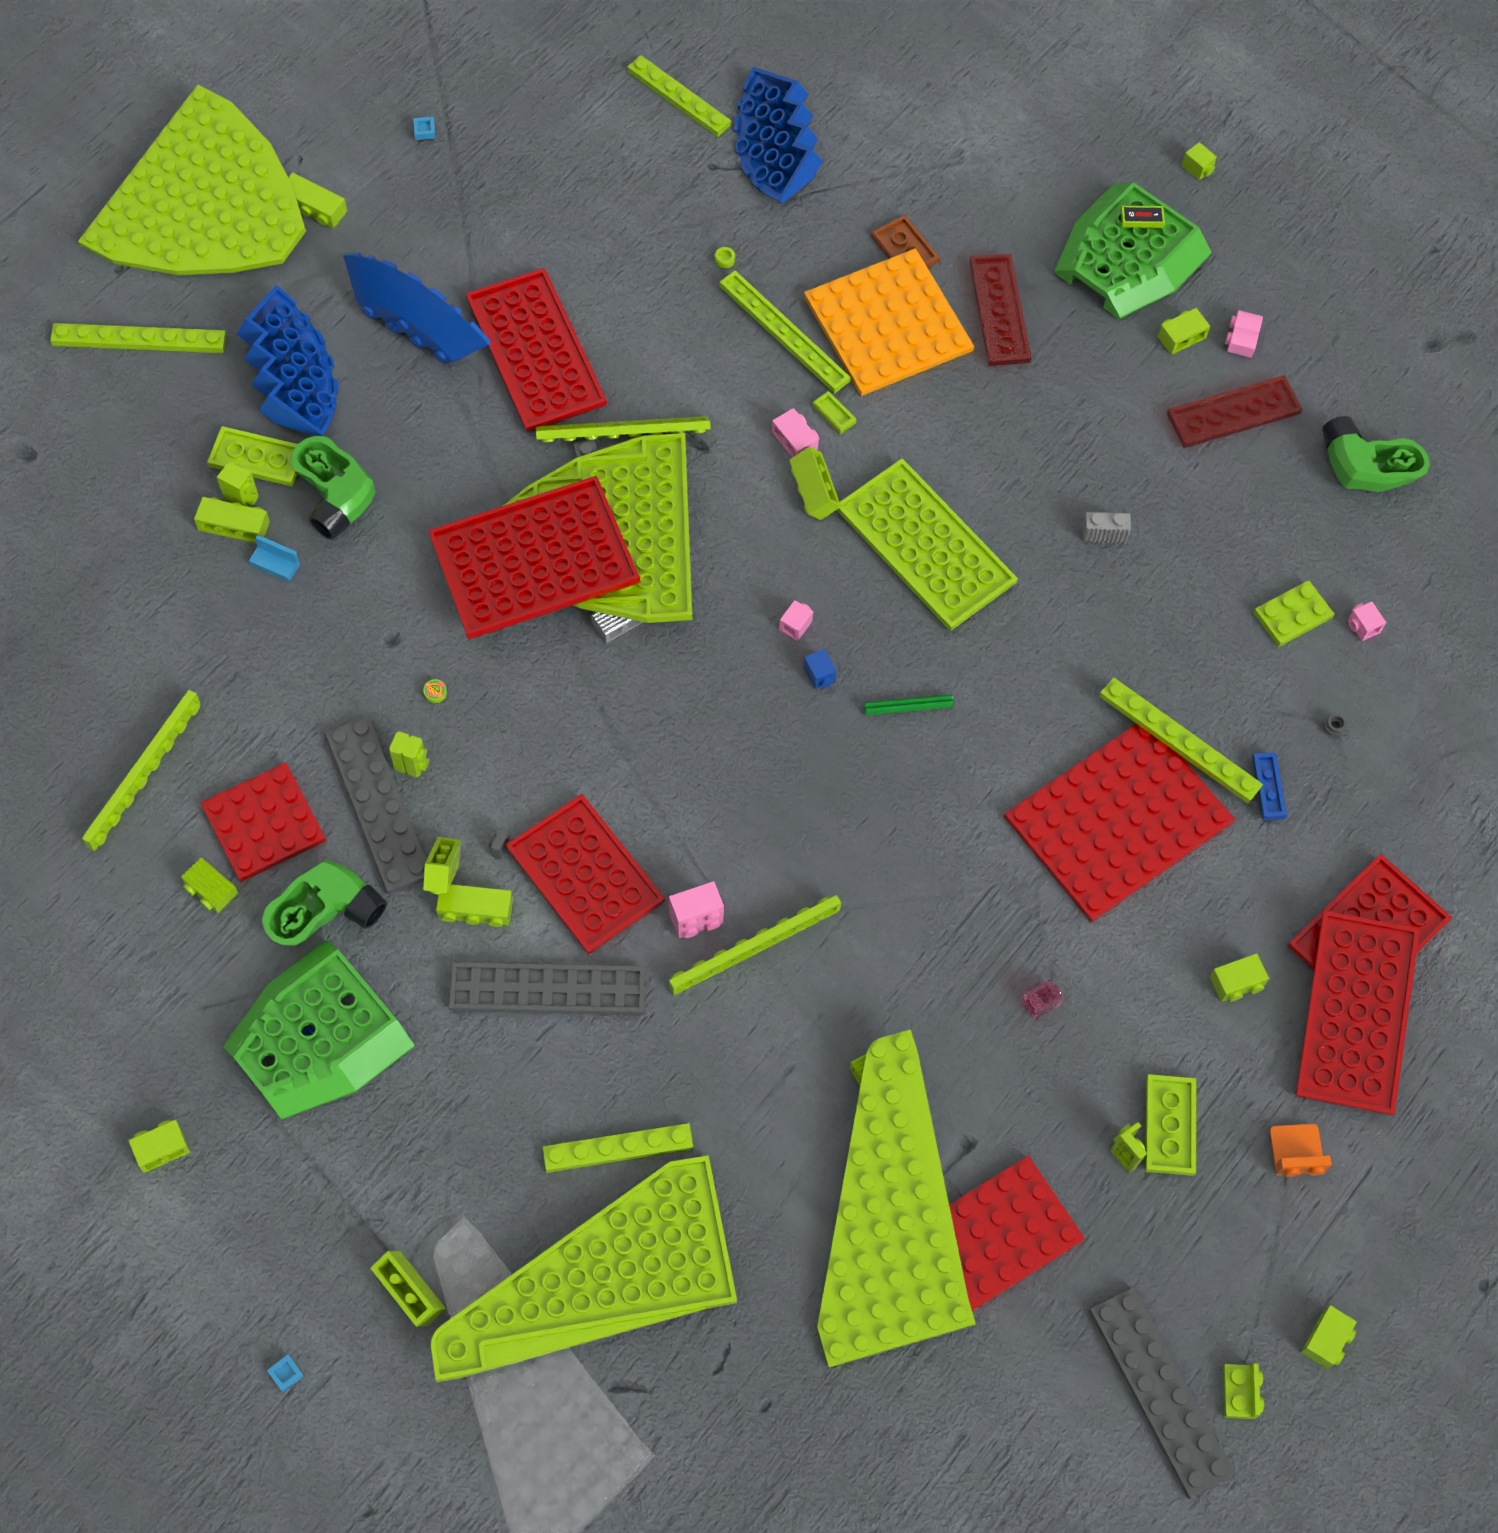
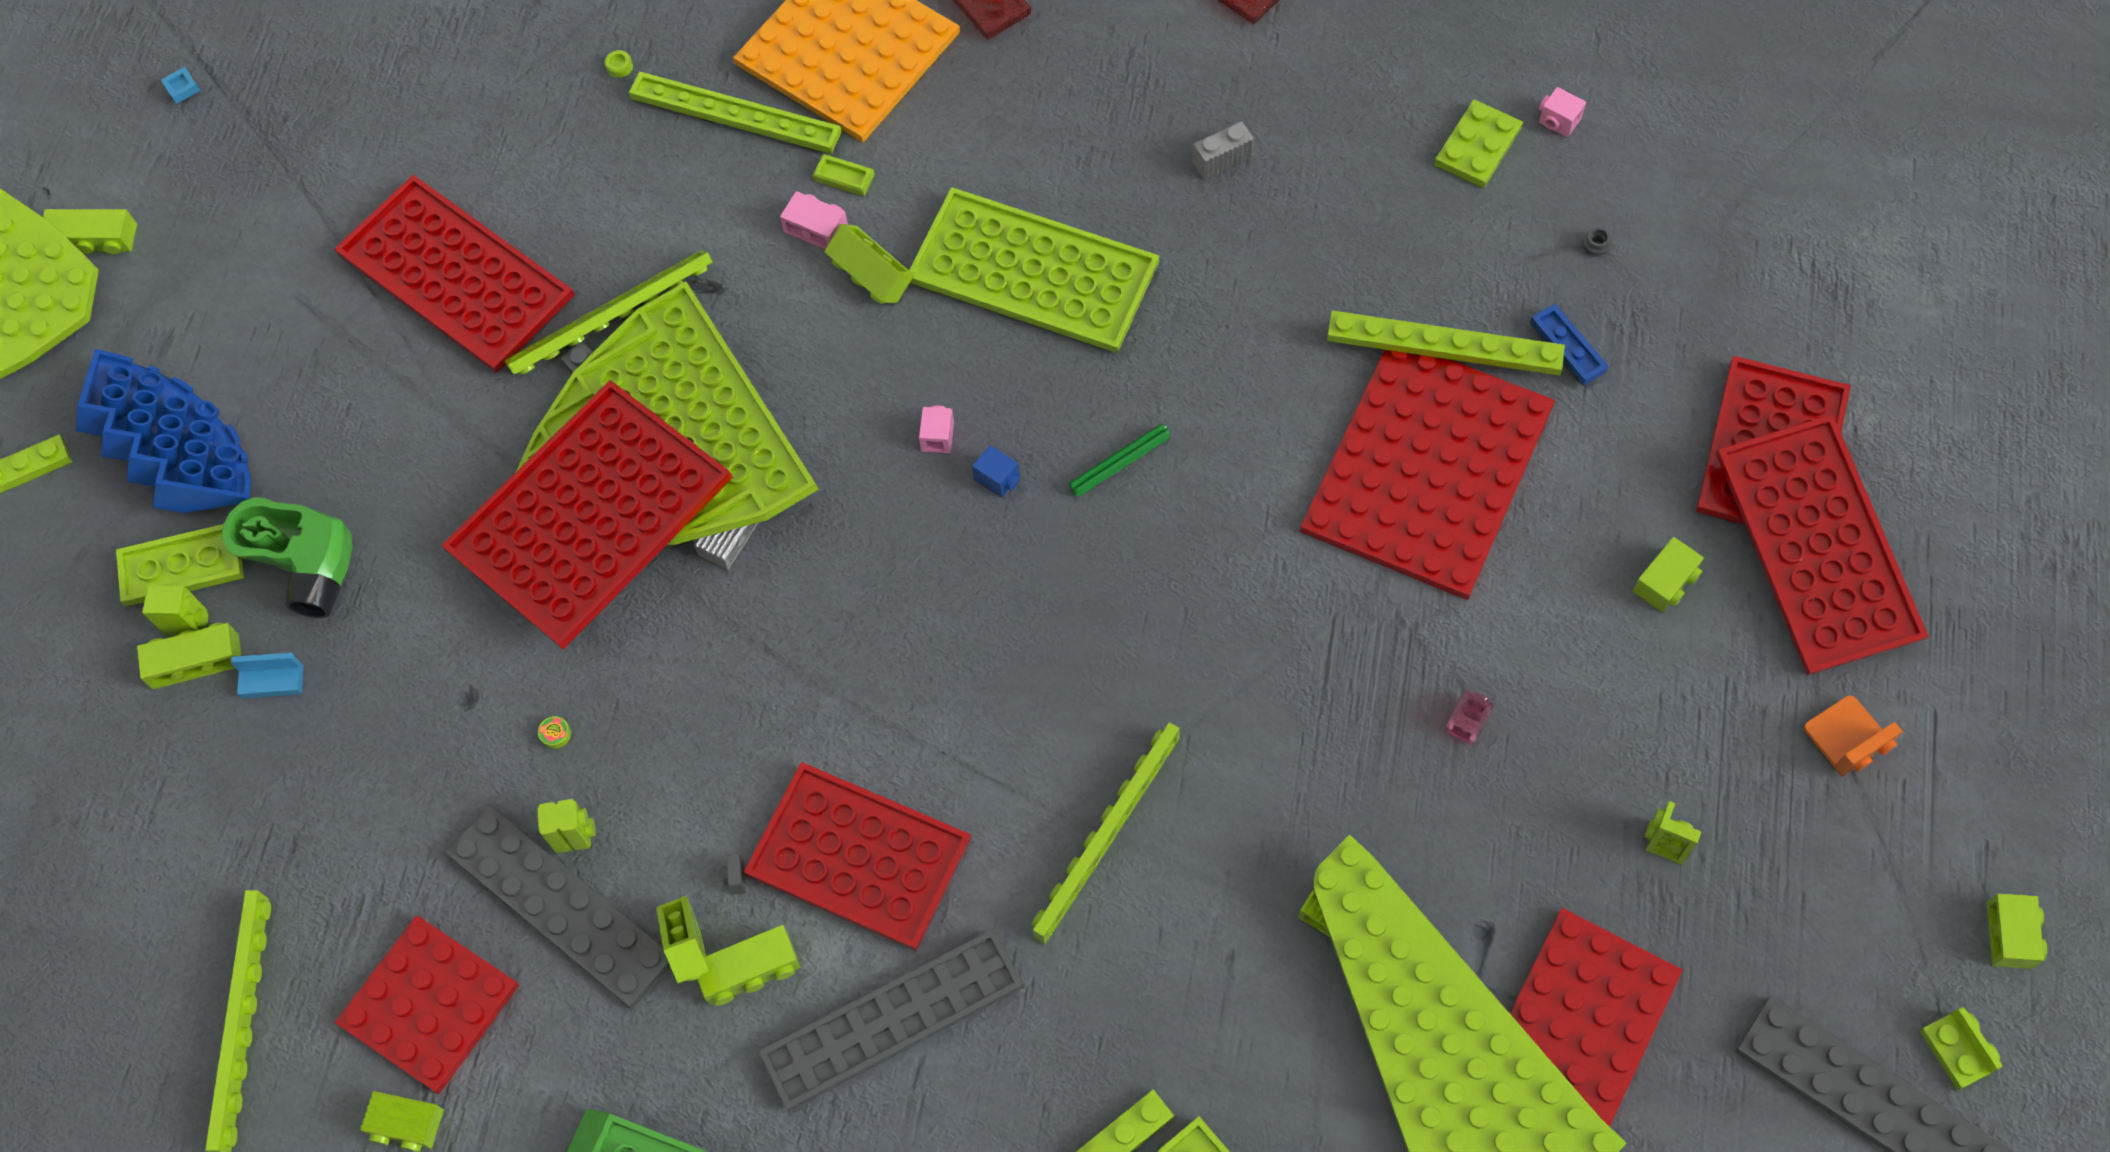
camera: 20 degrees left, 0 degrees up
bright green piece [262,860,387,946] -> none
blue brick [343,252,491,363] -> none
bright pink brick [669,881,724,939] -> none
lime plate [1145,1074,1196,1176] -> none

